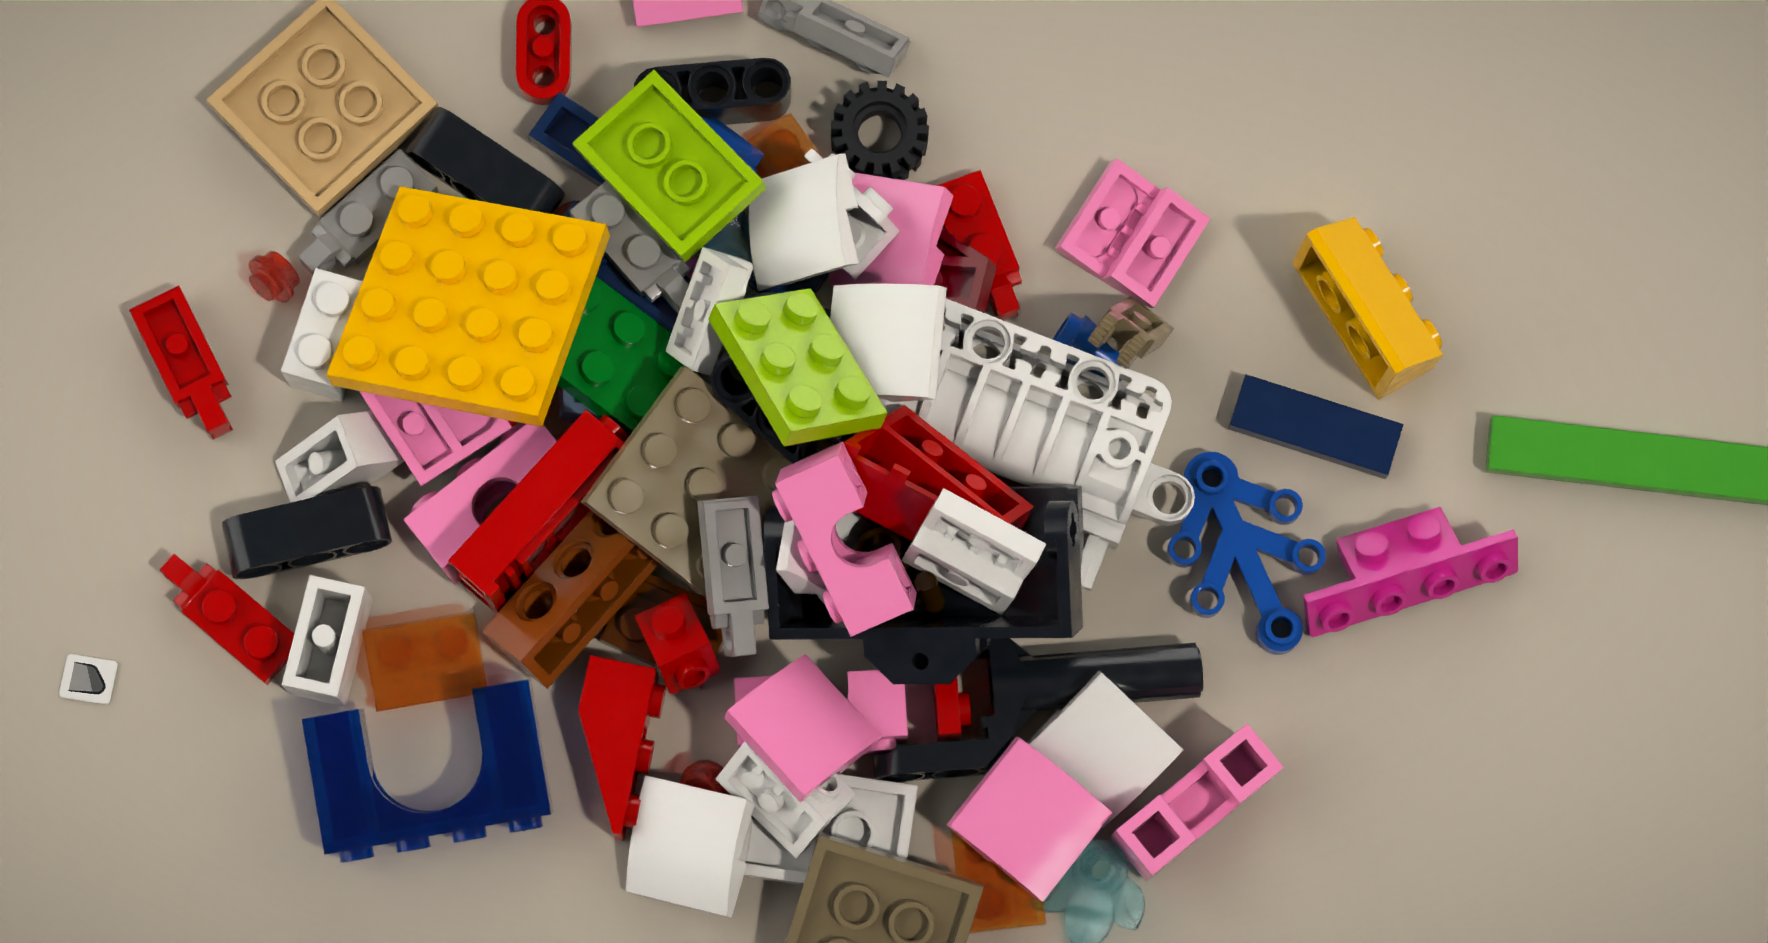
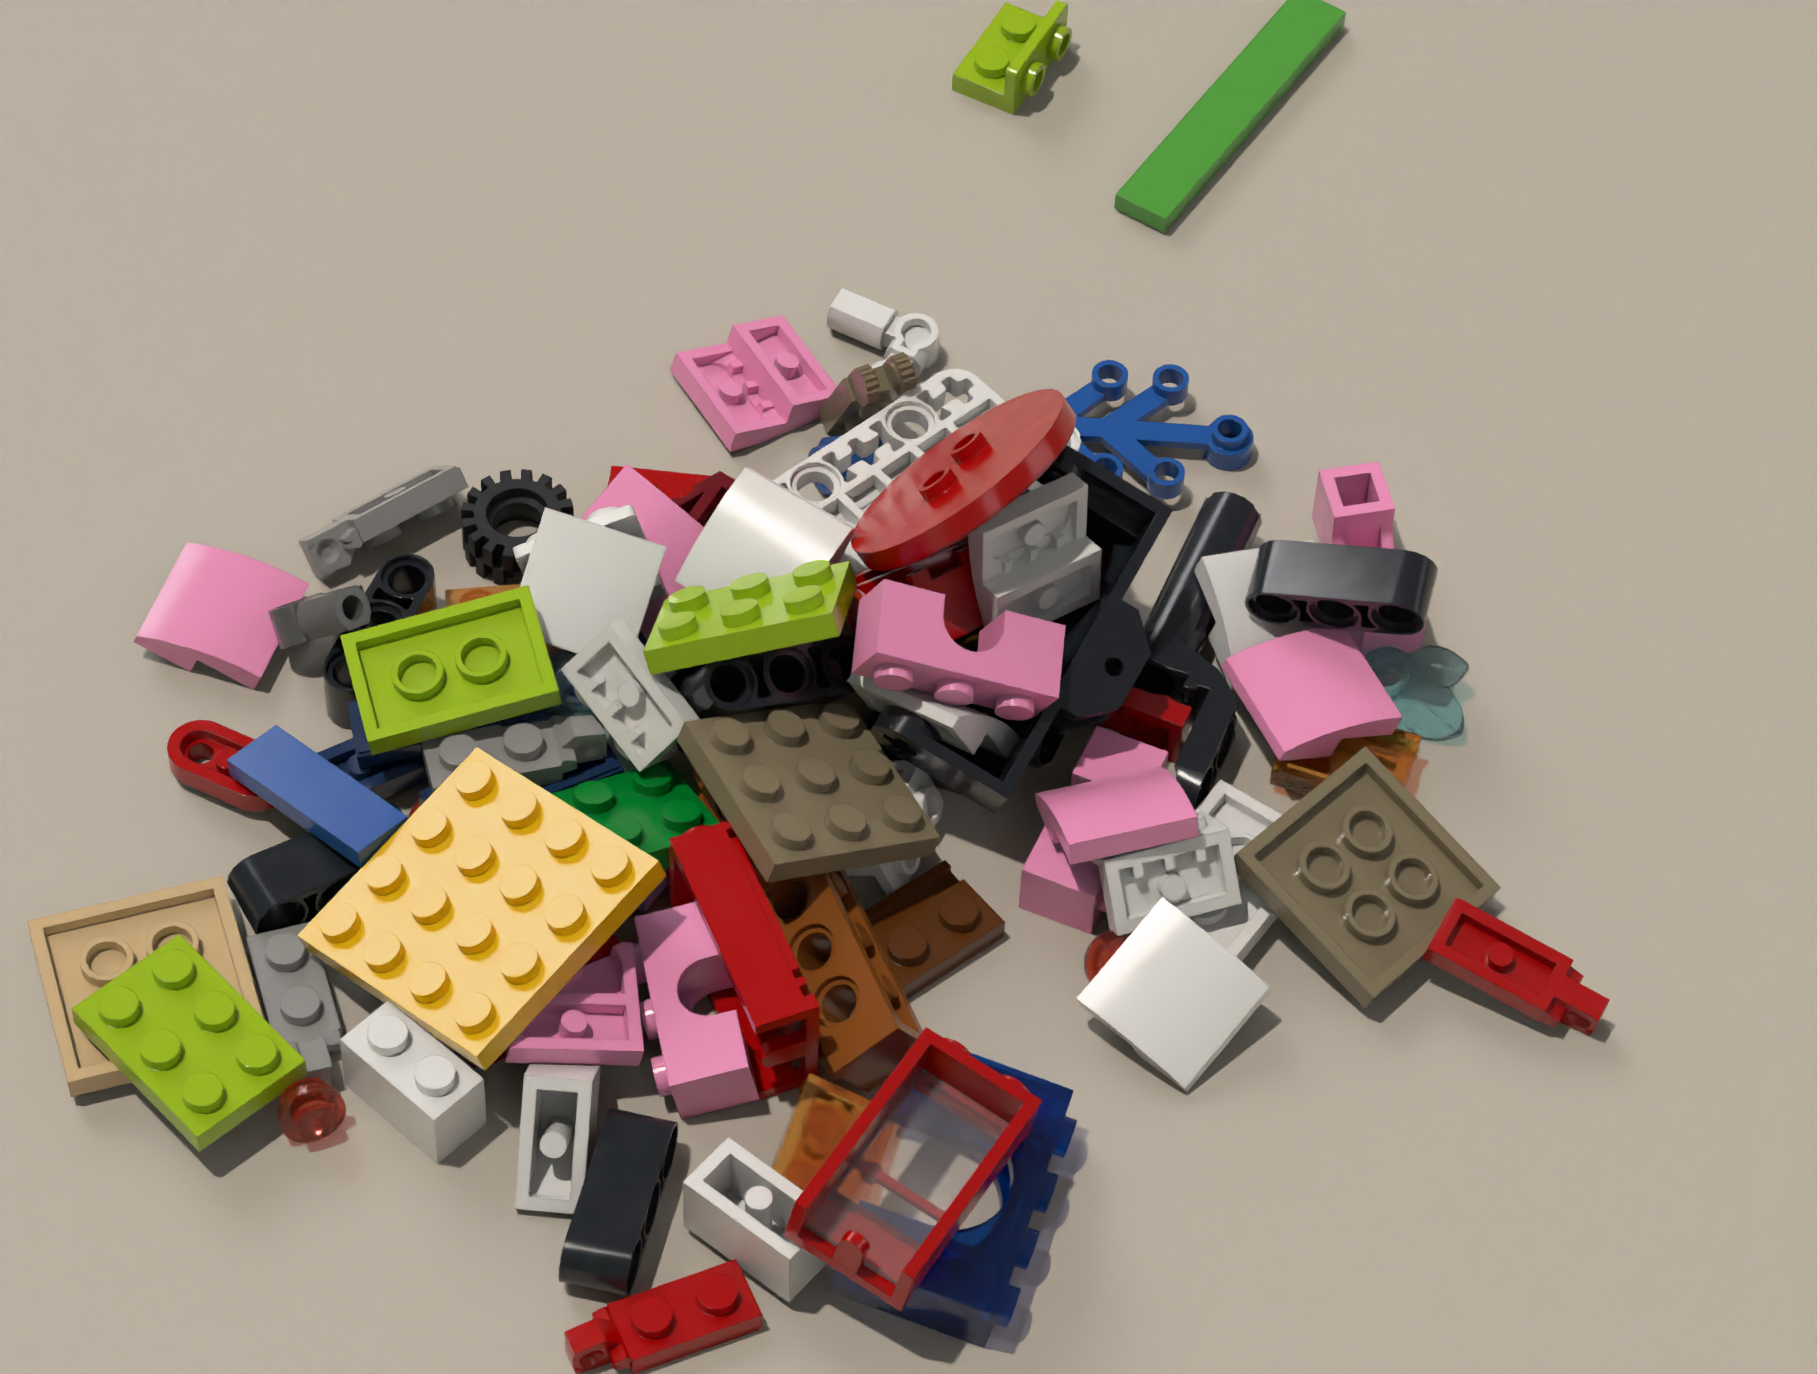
camera: 60 degrees left, 25 degrees down
red hinge [129,285,233,440] -> none
red slope [578,655,666,841] -> none
red bracket [634,593,721,694] -> none
light grey hinge [697,495,769,657] -> none
dark blue tile [1228,374,1404,479] -> none
yellow slope [1292,217,1443,400] -> none
dark pink bracket [1303,507,1518,637] -> none
none -> lime plate [71,934,307,1152]
none -> blue tile [227,725,408,868]
none -> dark grey bar [268,585,371,649]
none -> door [783,1027,1042,1312]
none -> white bar [826,288,939,401]
none -> red plate [851,389,1076,571]
none -> lime bracket [952,0,1072,115]
none -> black beam [1245,540,1438,635]

